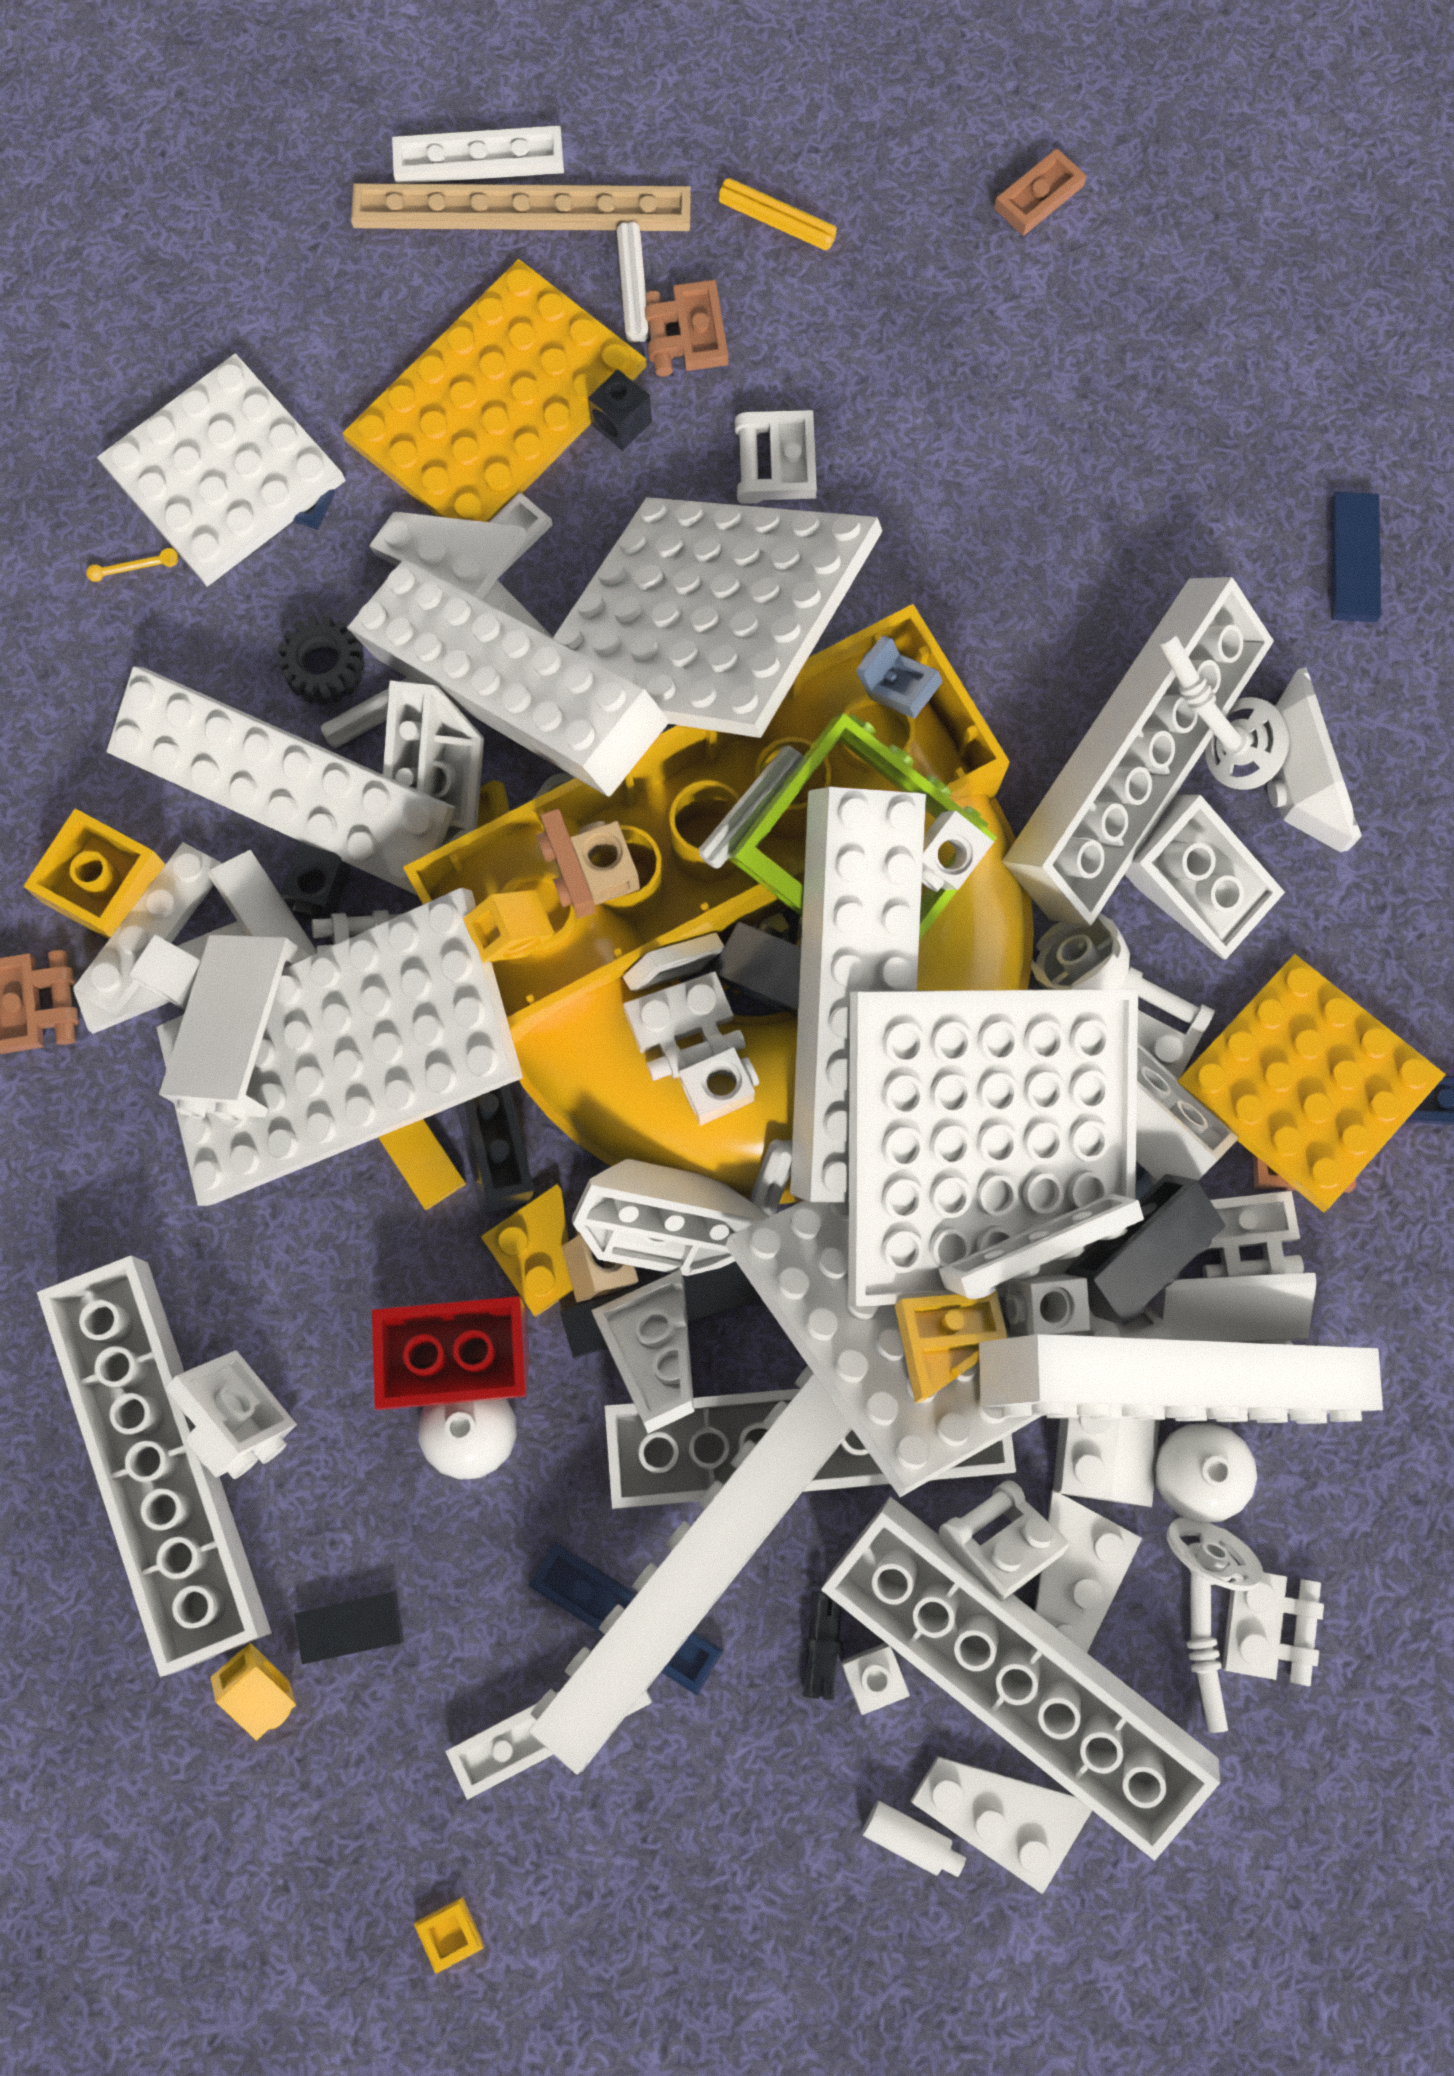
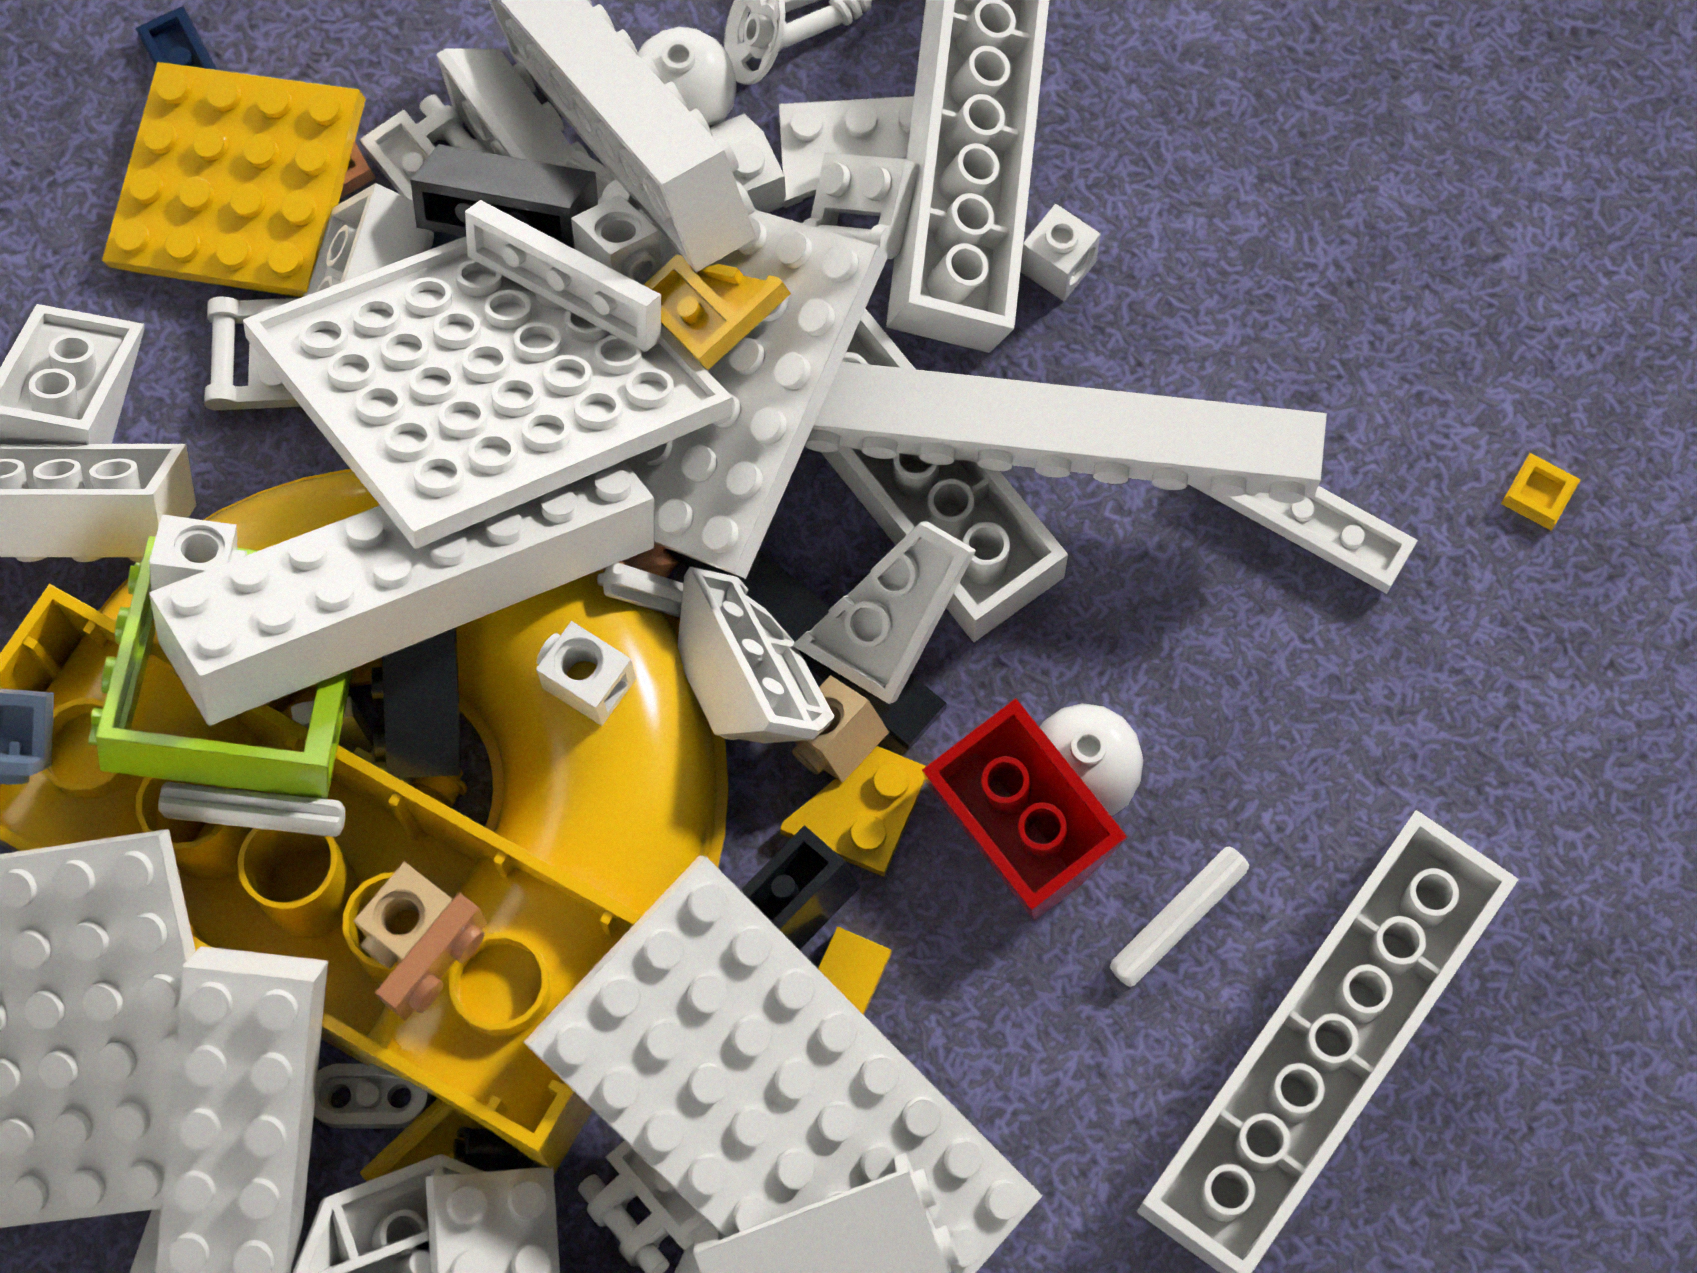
camera: 120 degrees left, 5 degrees down
white plate [165,1350,297,1479] -> none
yellow brick [210,1643,296,1740] -> none
black tile [294,1591,404,1665] -> none
yellow brick [462,890,555,963] -> none
dark blue tile [528,1542,724,1695] -> none
white tile [623,933,724,992] -> none
white plate [623,972,746,1081] -> none
black pin [802,1591,843,1700] -> none
white cylinder [862,1800,966,1877] -> none
white wing [910,1756,1092,1894] -> none
white cylinder [1031,913,1130,990] -> none
none -> white axle [1110,846,1249,987]

